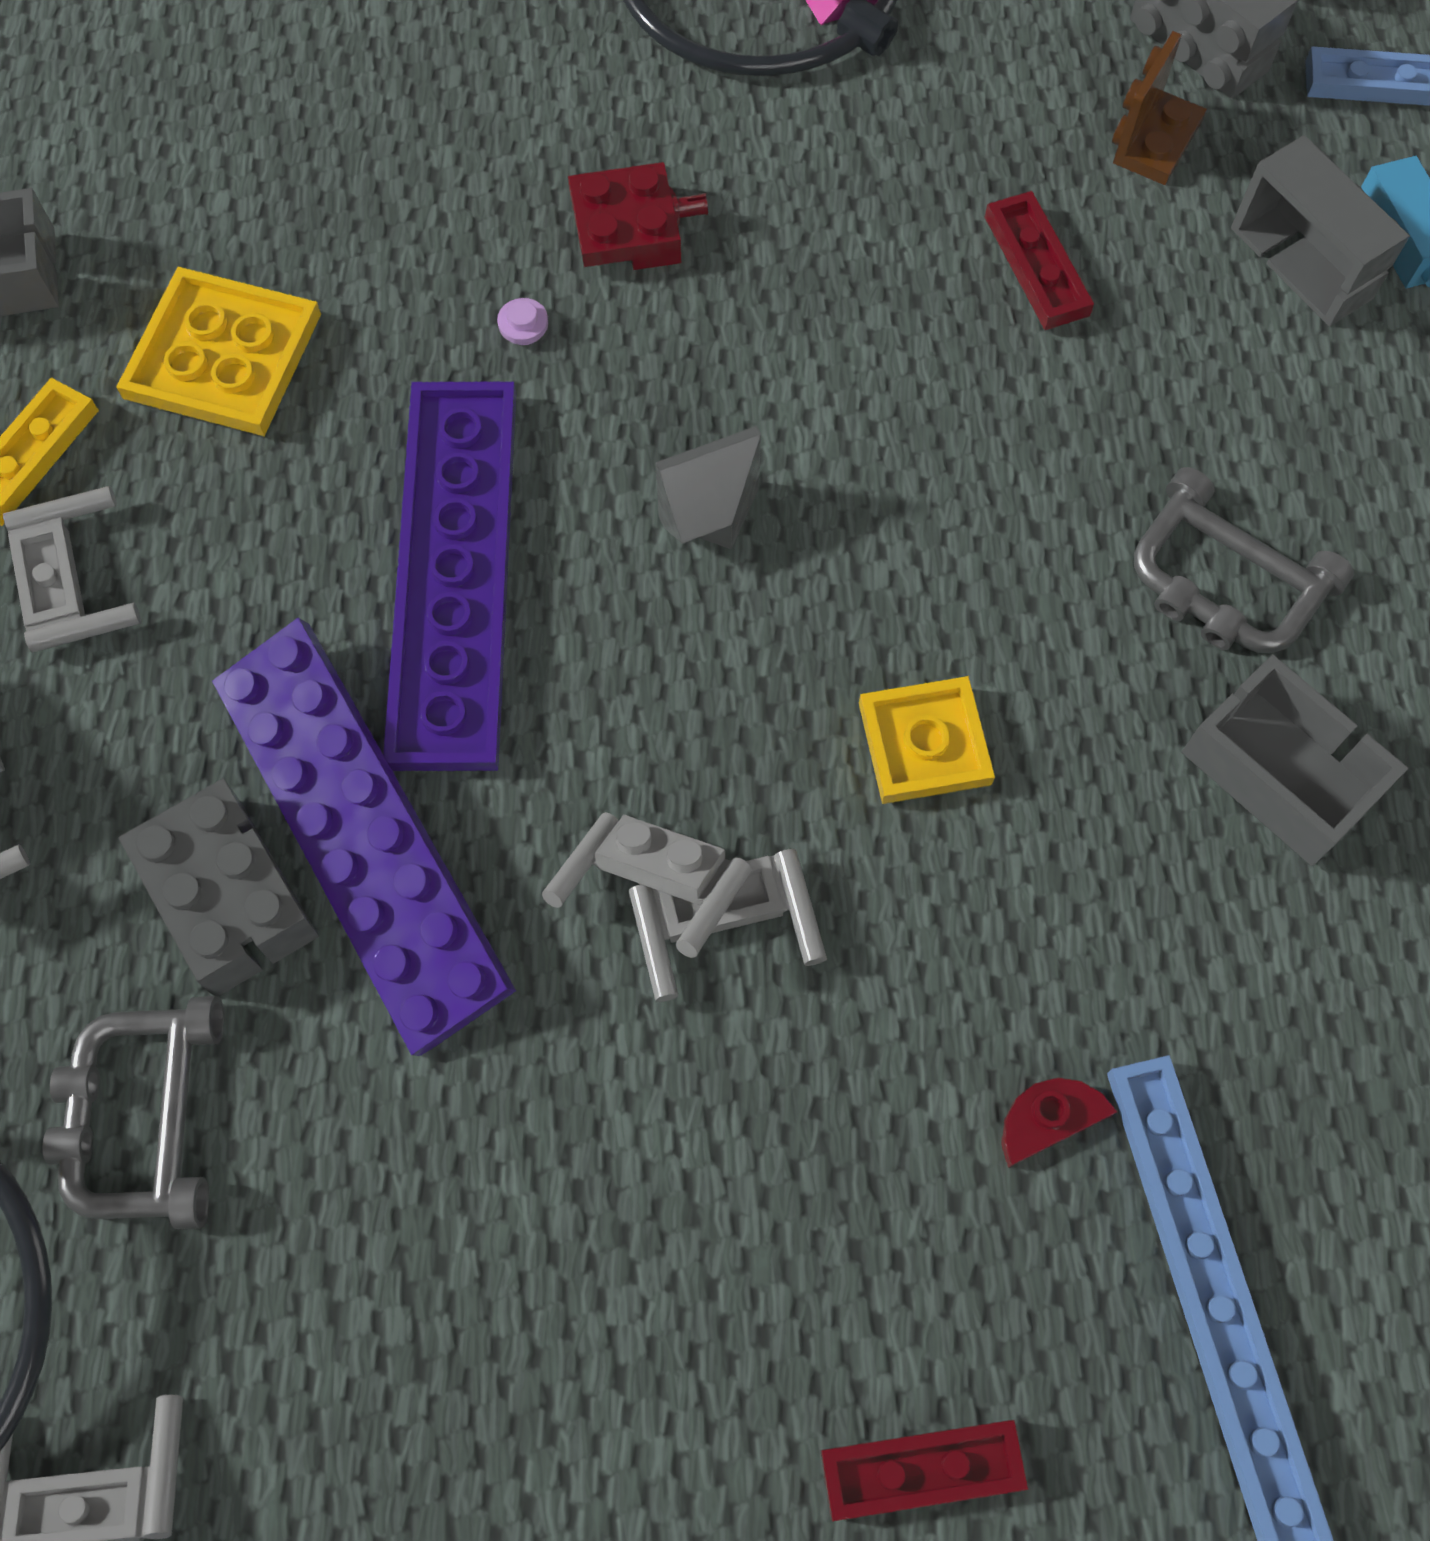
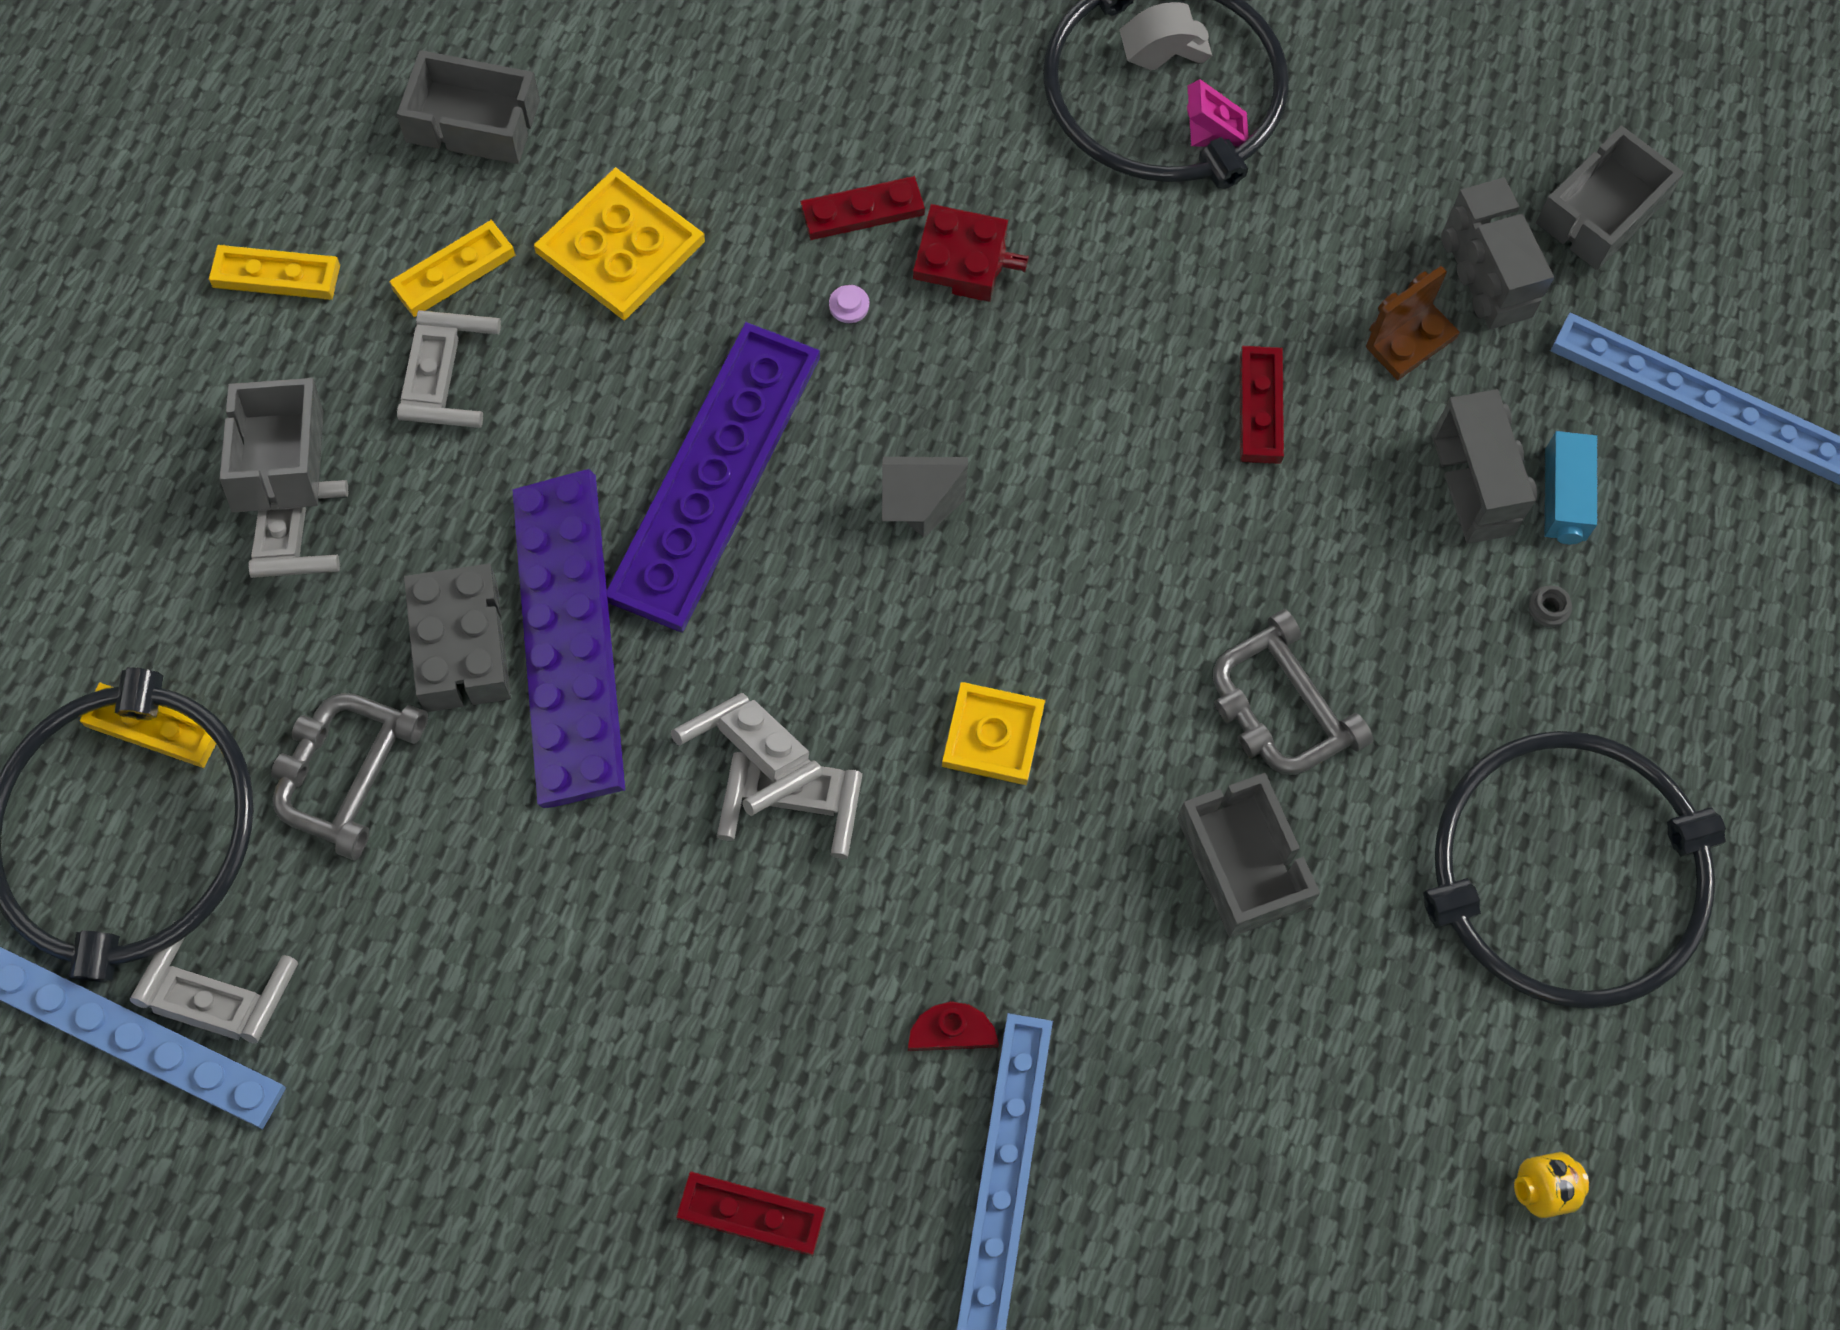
camera: 20 degrees right, 0 degrees up
none -> dark red plate [801,176,925,240]

